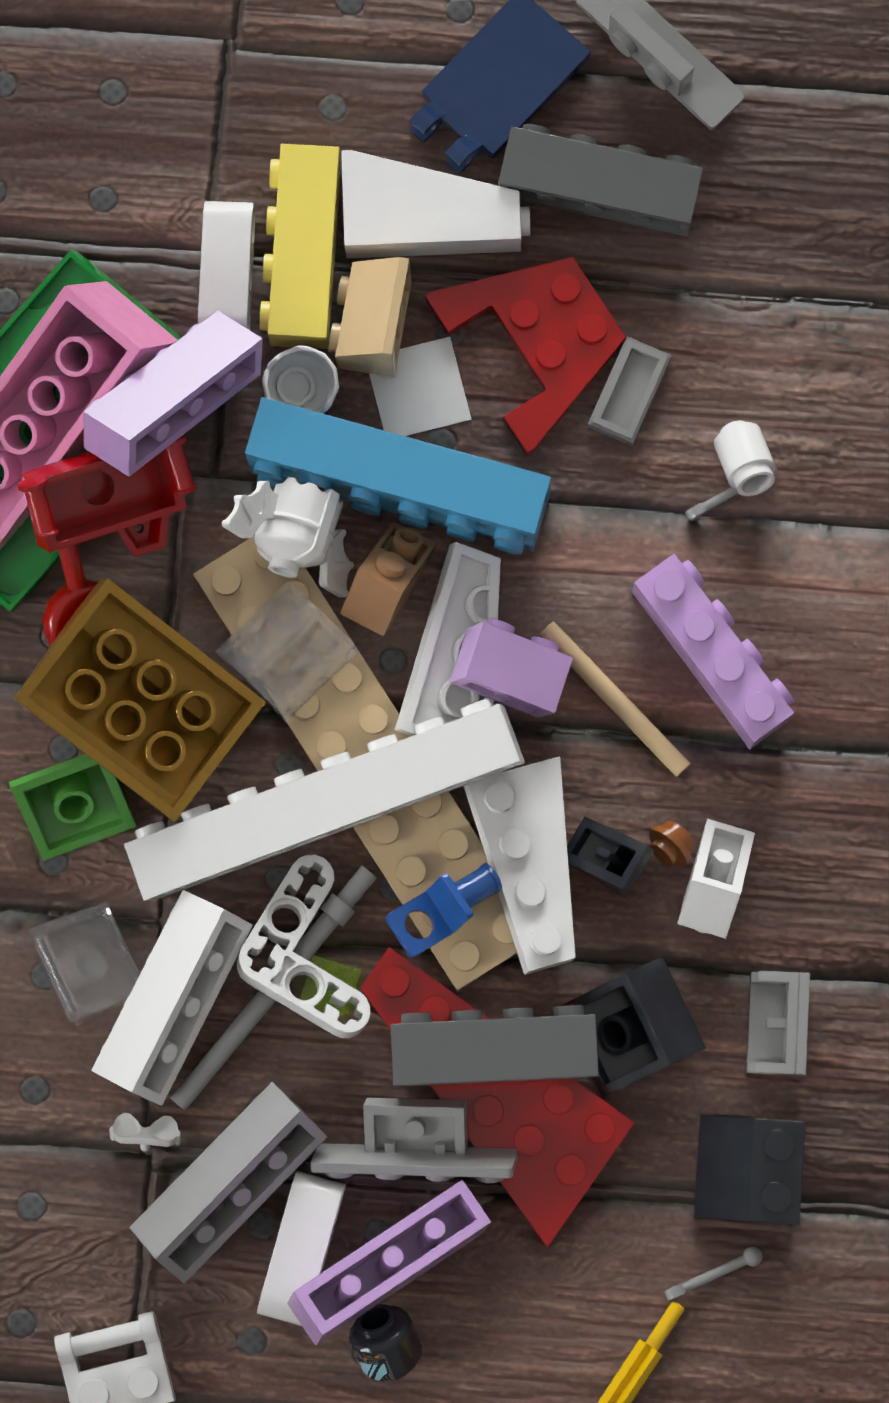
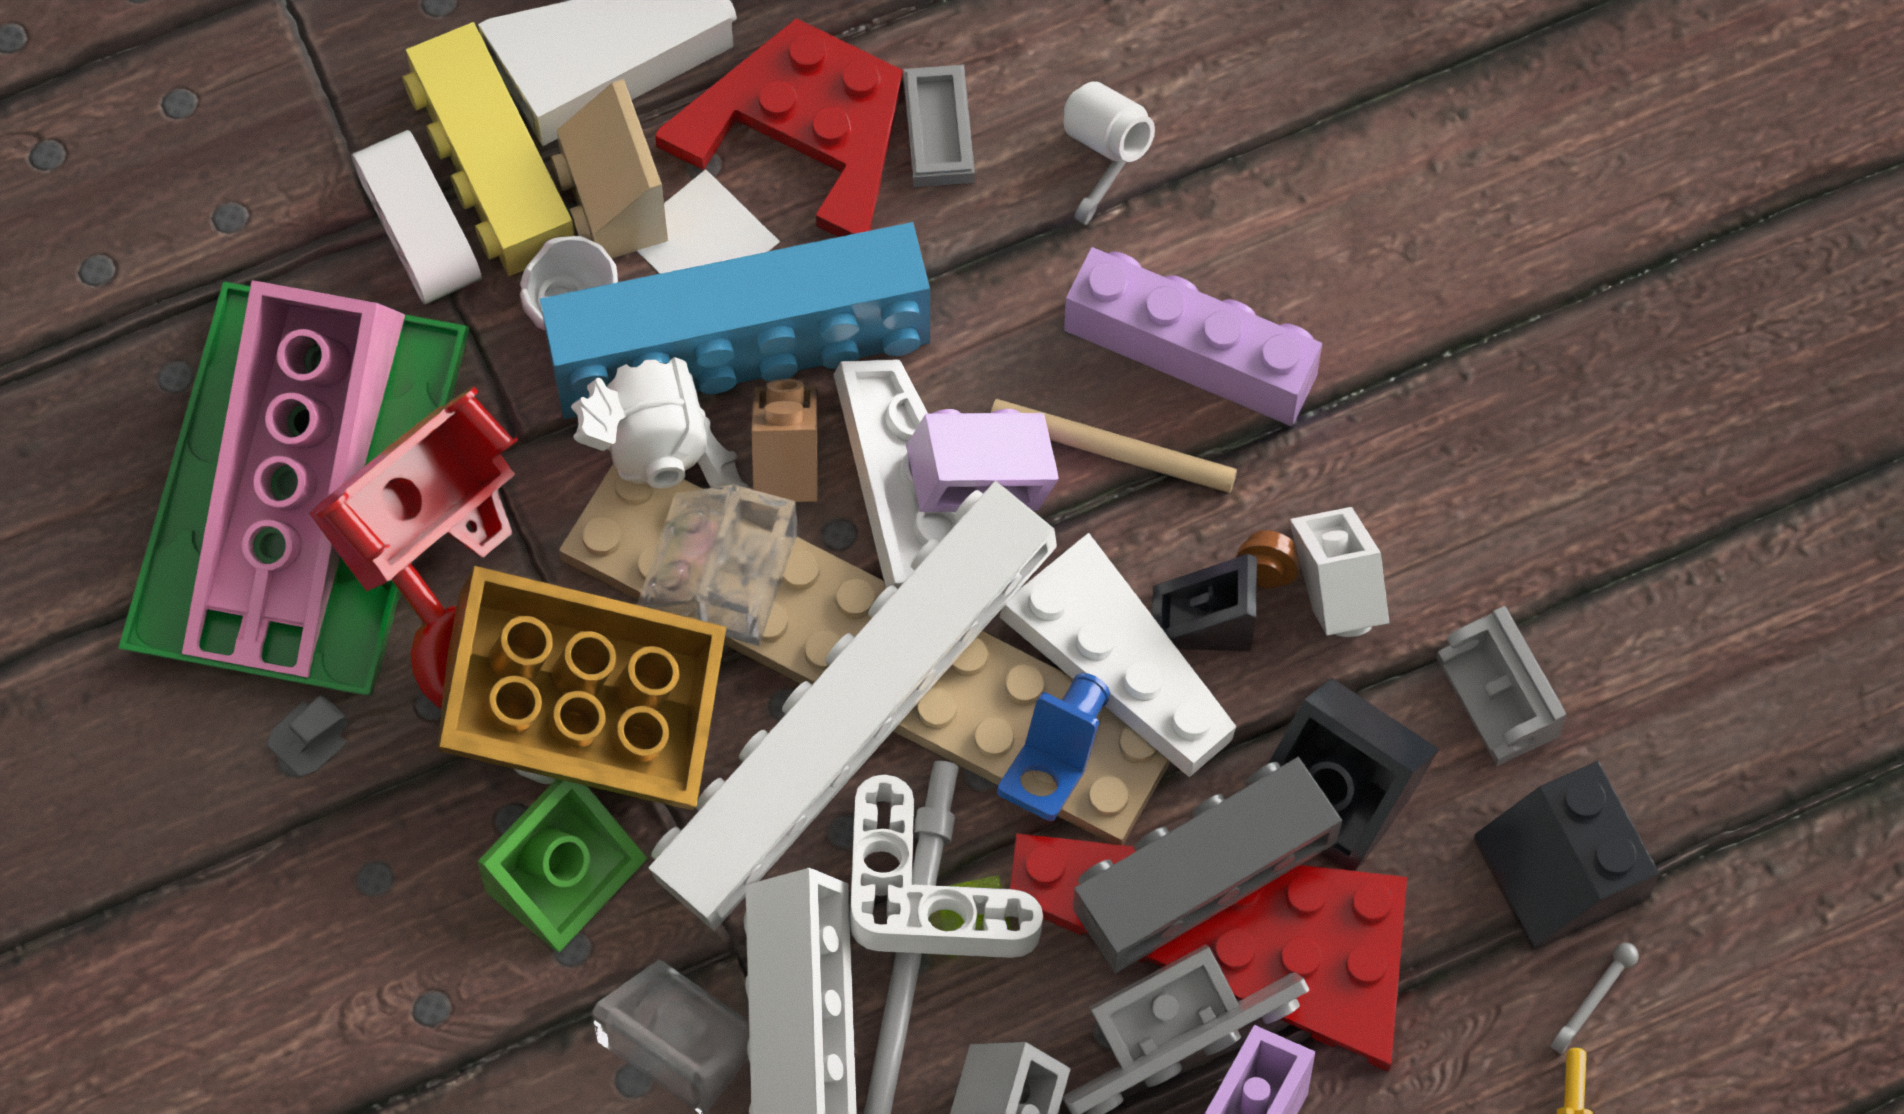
camera: 35 degrees left, 15 degrees down
brick [83,311,263,477] -> none

